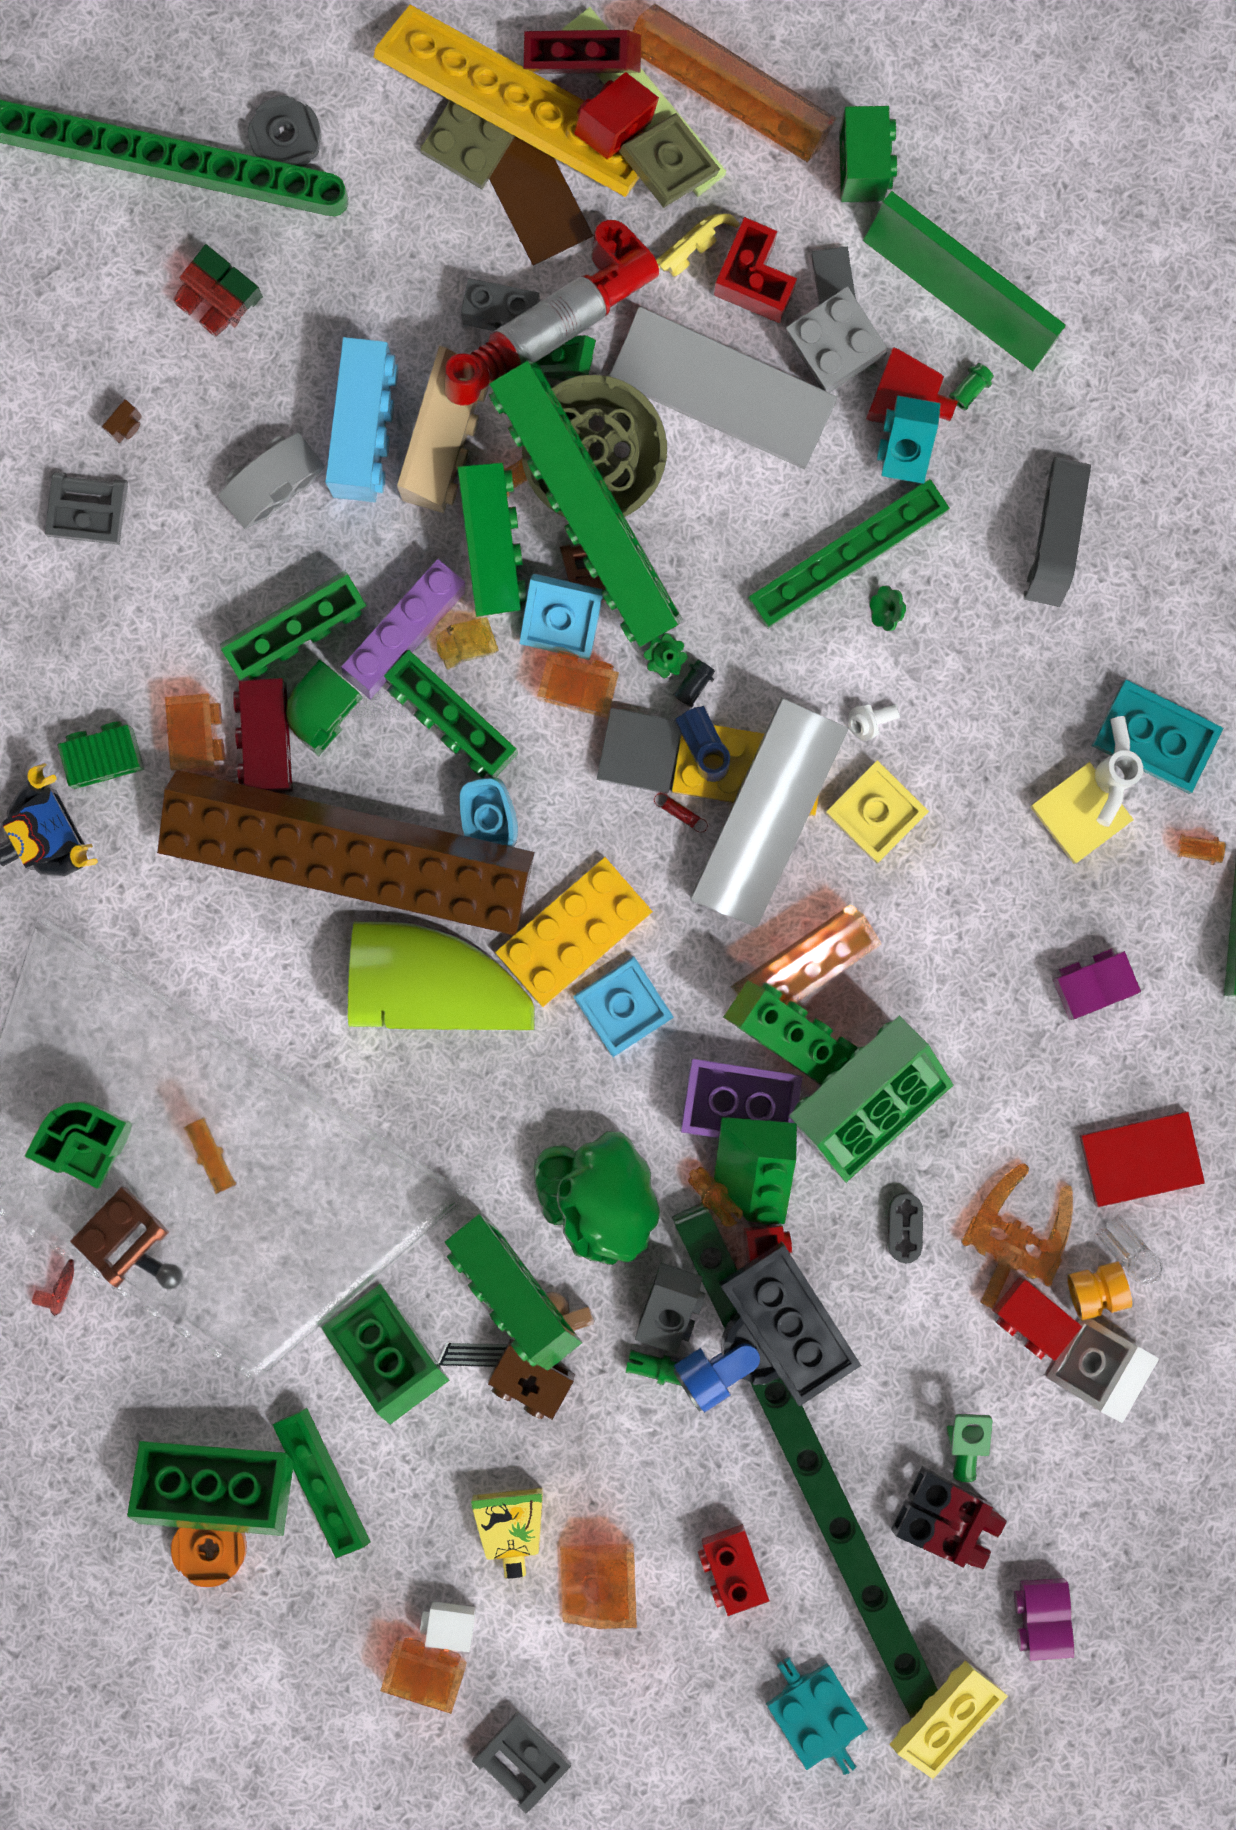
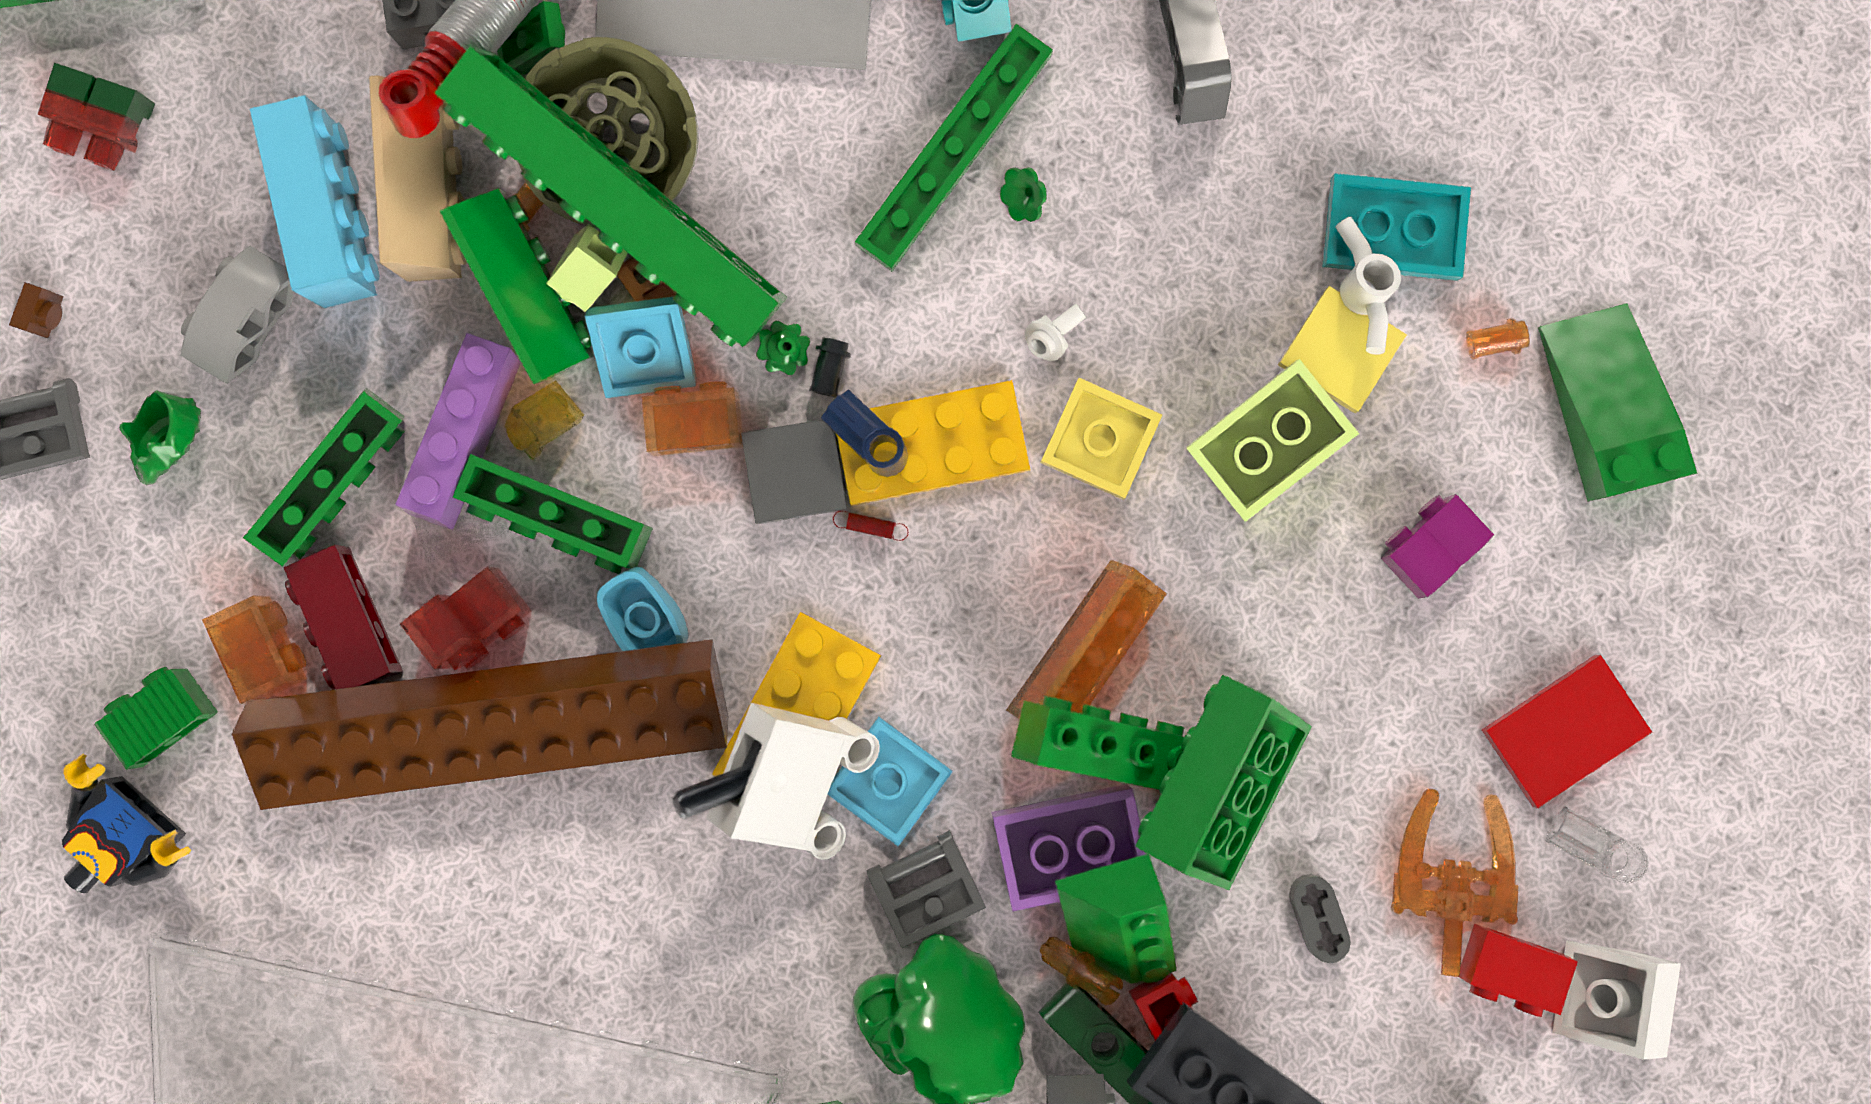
camera: 15 degrees left, 0 degrees up
green brick [286,660,363,757] -> none
lime panel [348,921,535,1030] -> none
light grey arch [690,697,849,928] -> none
light orange wheel [1067,1261,1132,1321] -> none
none -> green hair [119,390,201,486]
none -> clear red brick [399,566,532,670]
none -> yellowish green slope [546,224,627,312]
none -> white piece [672,703,880,860]
none -> dark grey plate [866,830,986,948]
none -> yellowish green brick [1186,359,1359,522]

